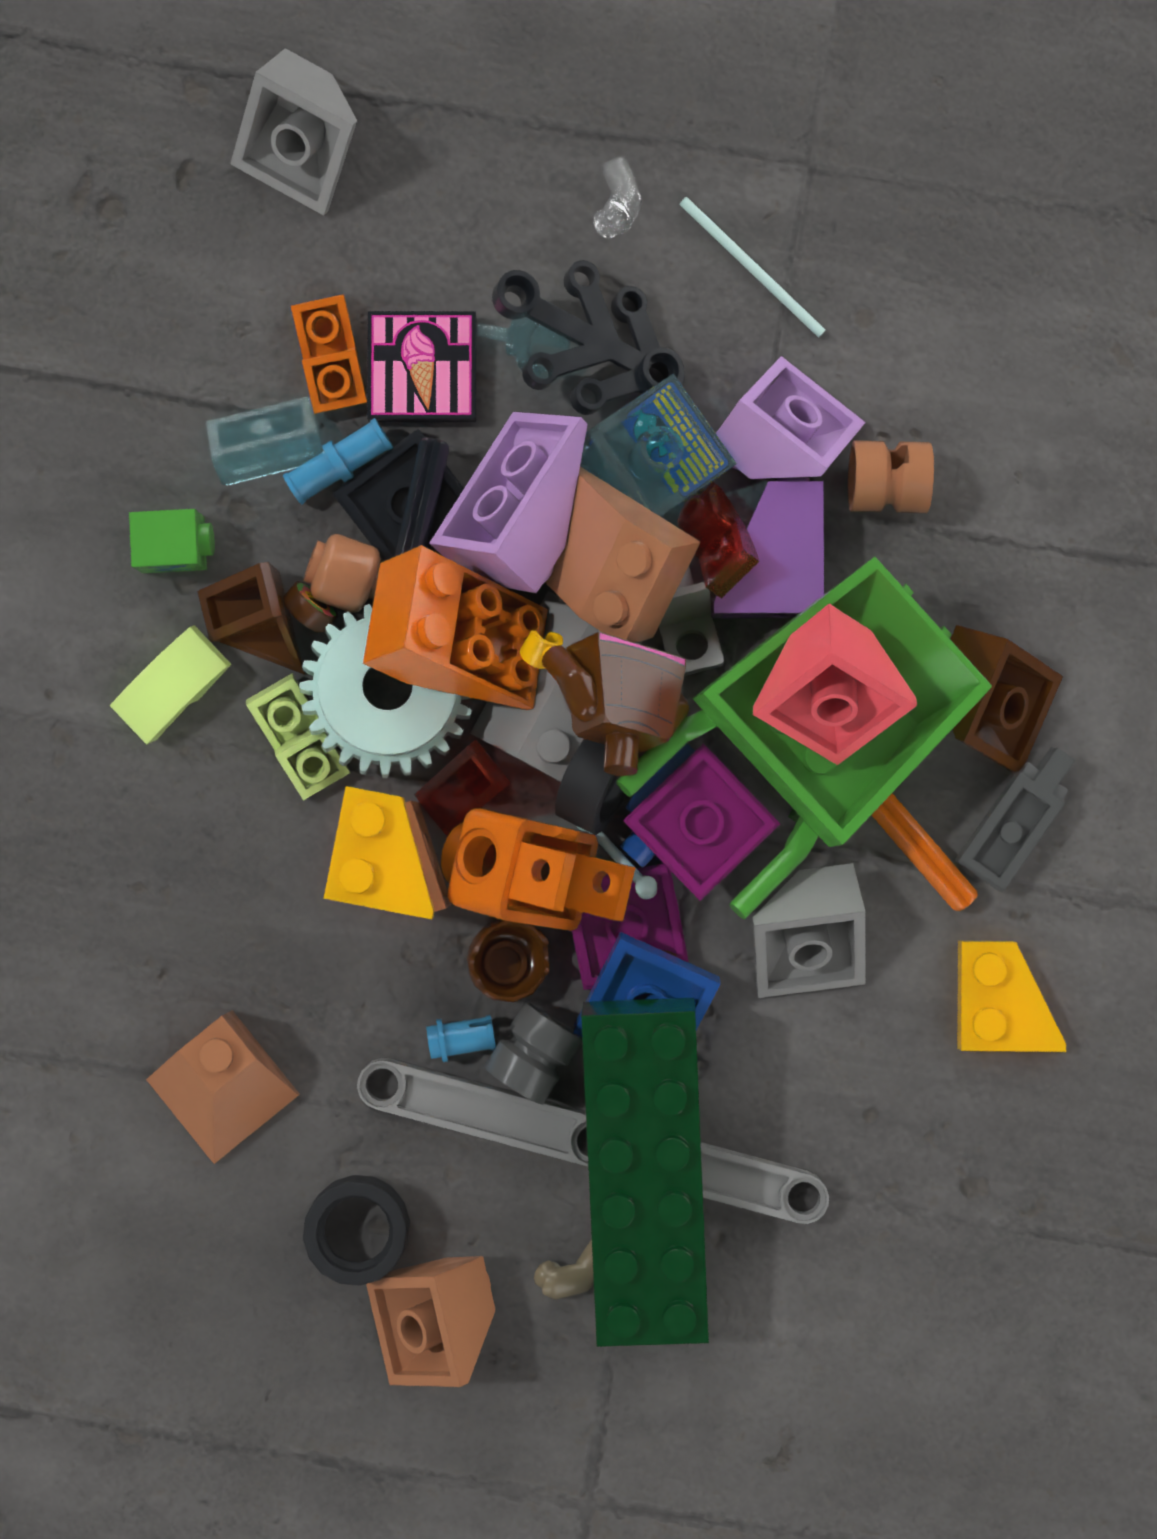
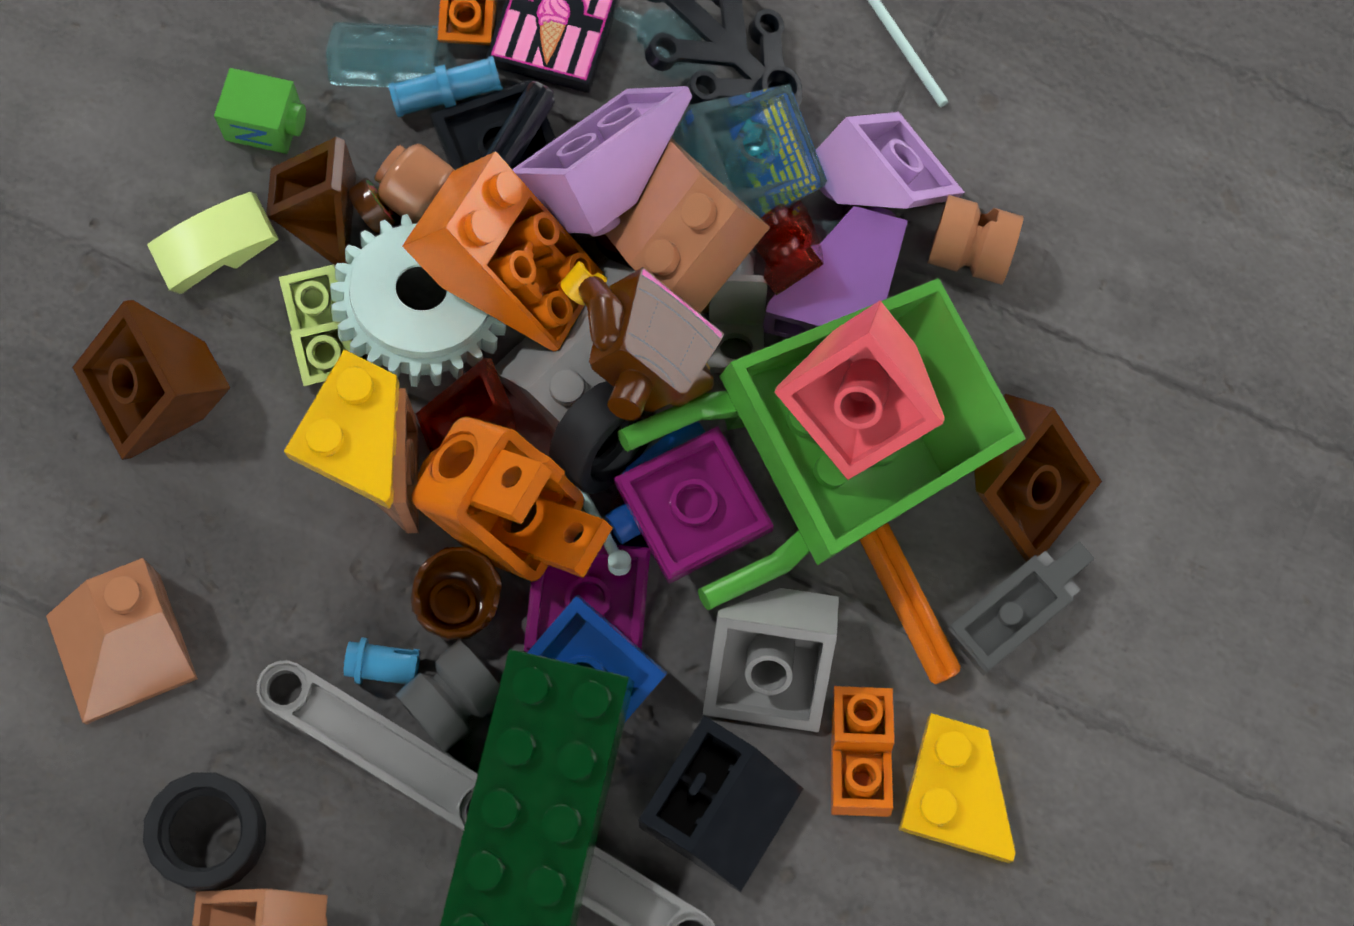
camera: 10 degrees right, 15 degrees down
none -> reddish brown slope [72,300,230,460]
none -> black slope [638,715,804,893]
none -> orange slope [831,686,894,817]

